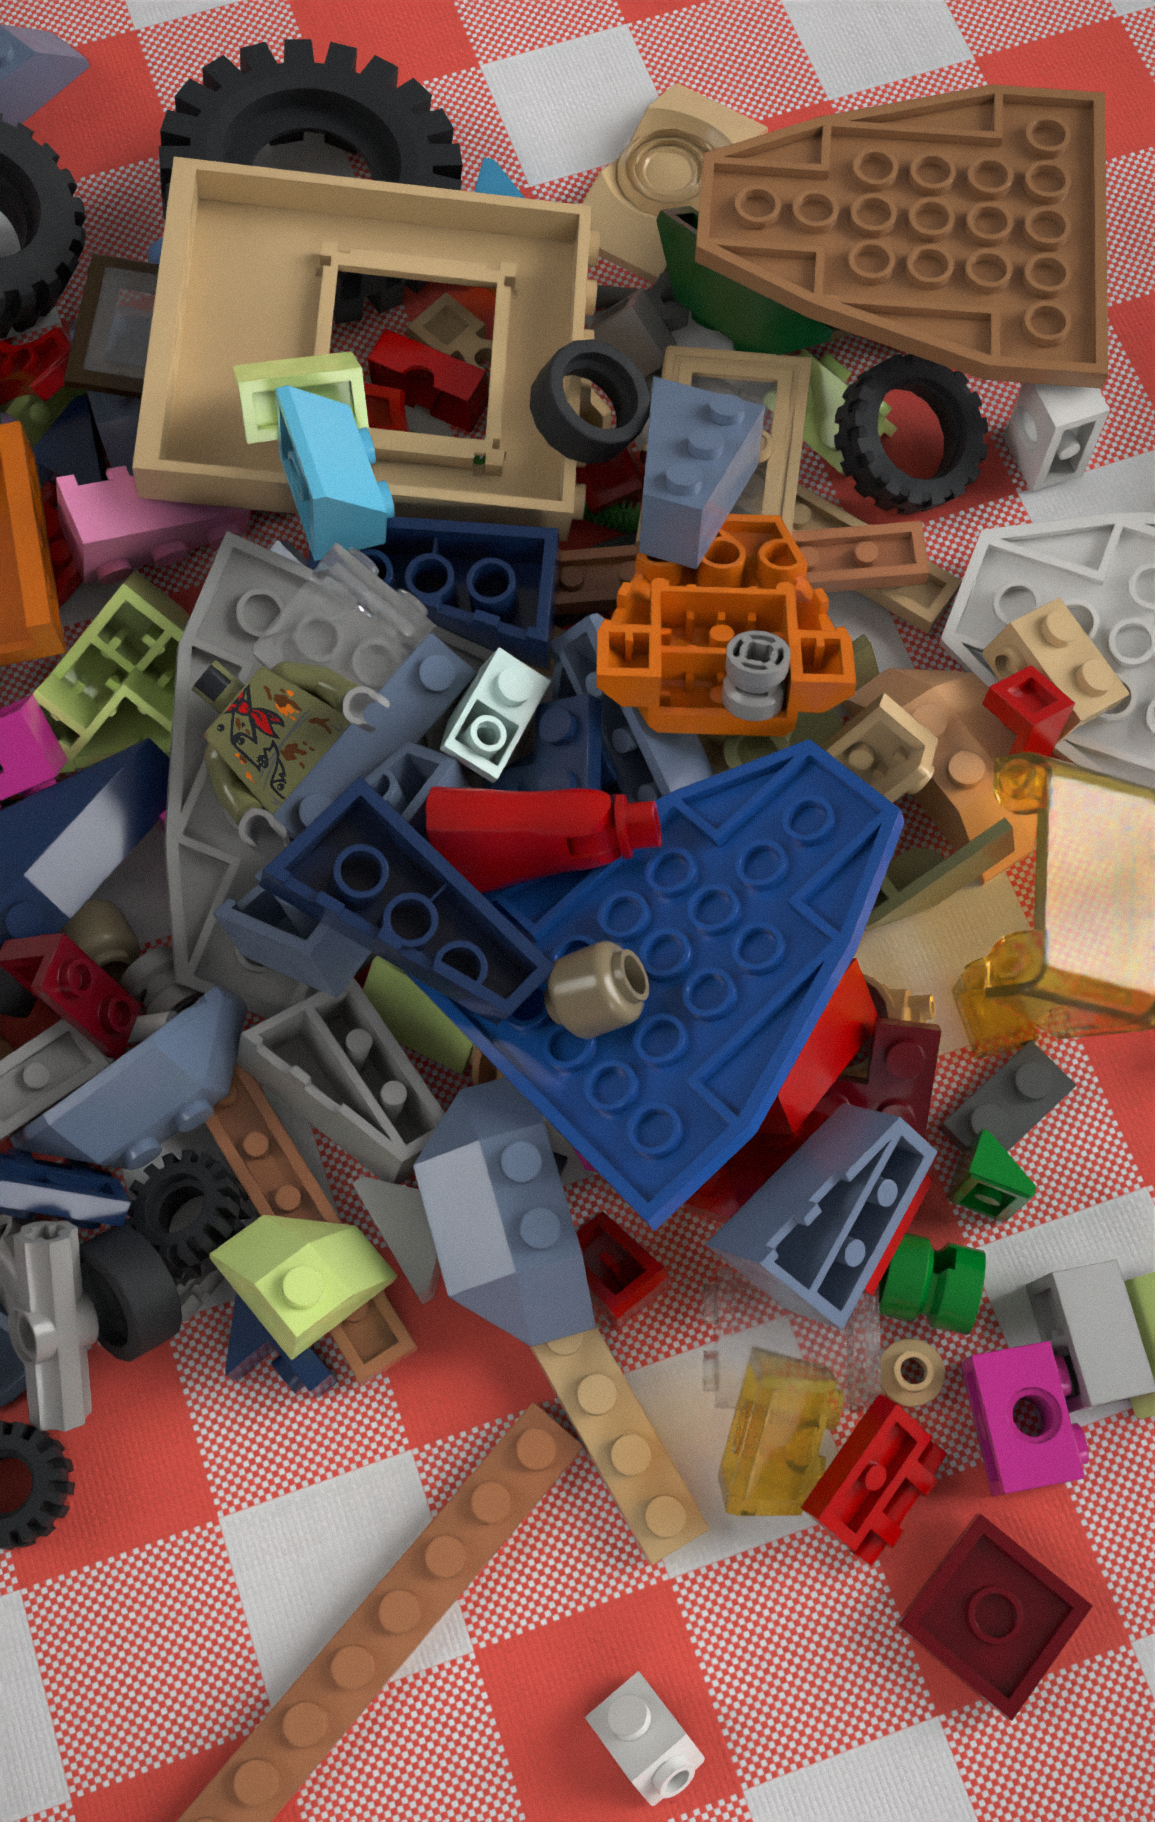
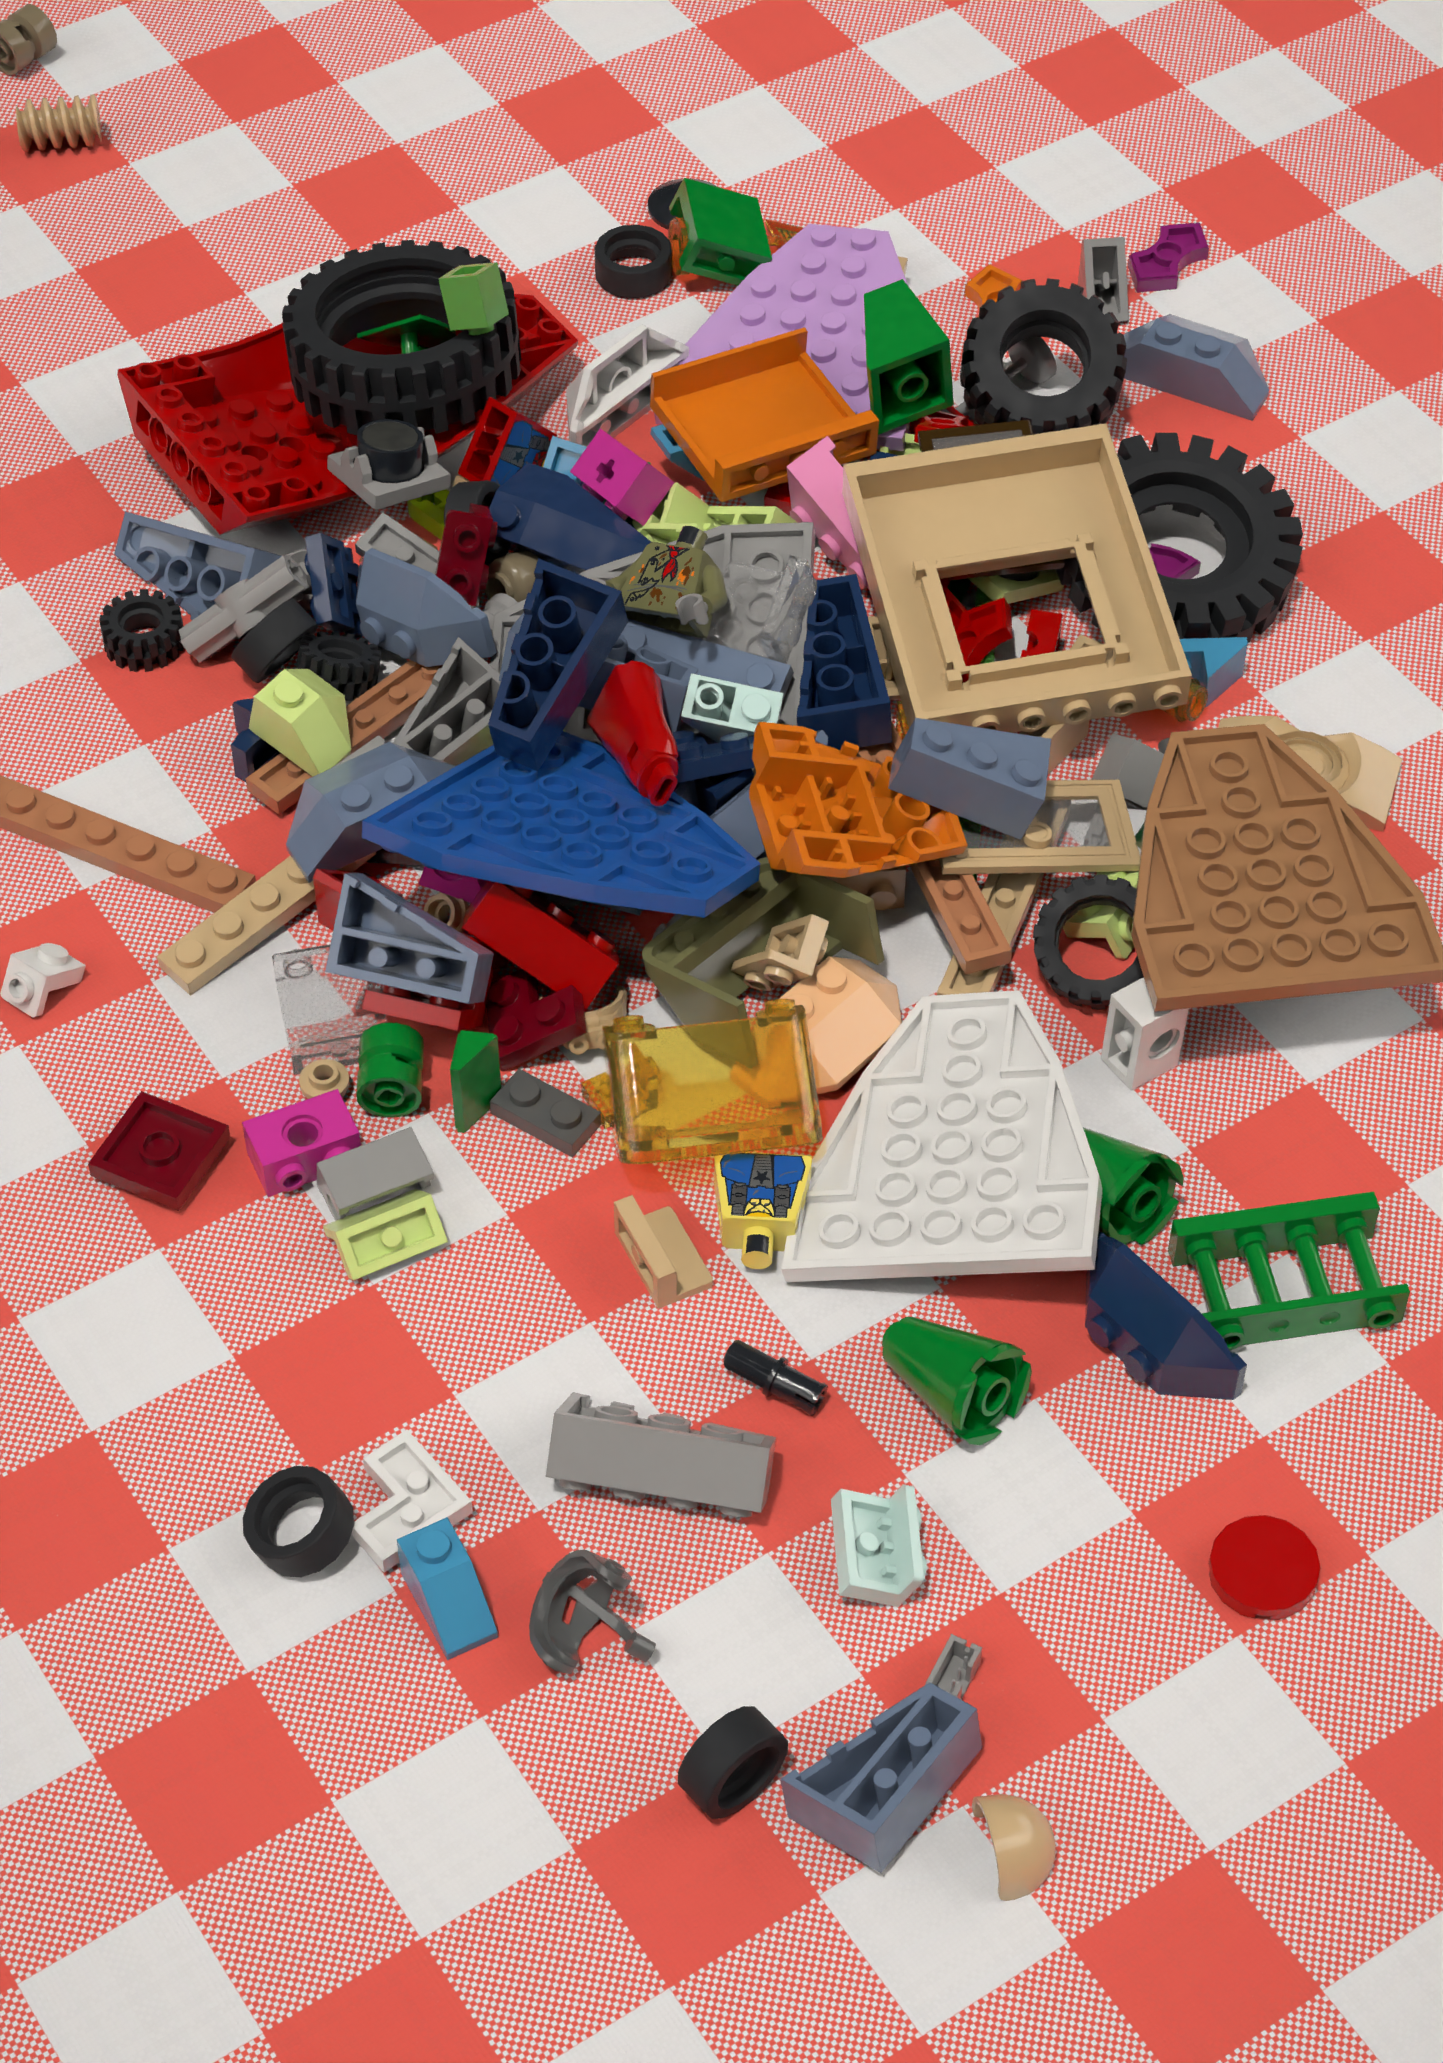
camera: 75 degrees right, 20 degrees down
yellowish green panel [233,352,369,444] -> none
medium azure slope [275,385,395,561] -> none
black tyre [530,339,650,464] -> none
dark tan head [544,940,649,1039] -> none
clear yellow slope [717,1346,844,1516] -> none
light grey wheel [722,630,790,721] -> none
red plate [800,1394,947,1568] -> none
red panel [982,665,1075,776] -> none
tan bracket [983,597,1130,744] -> none

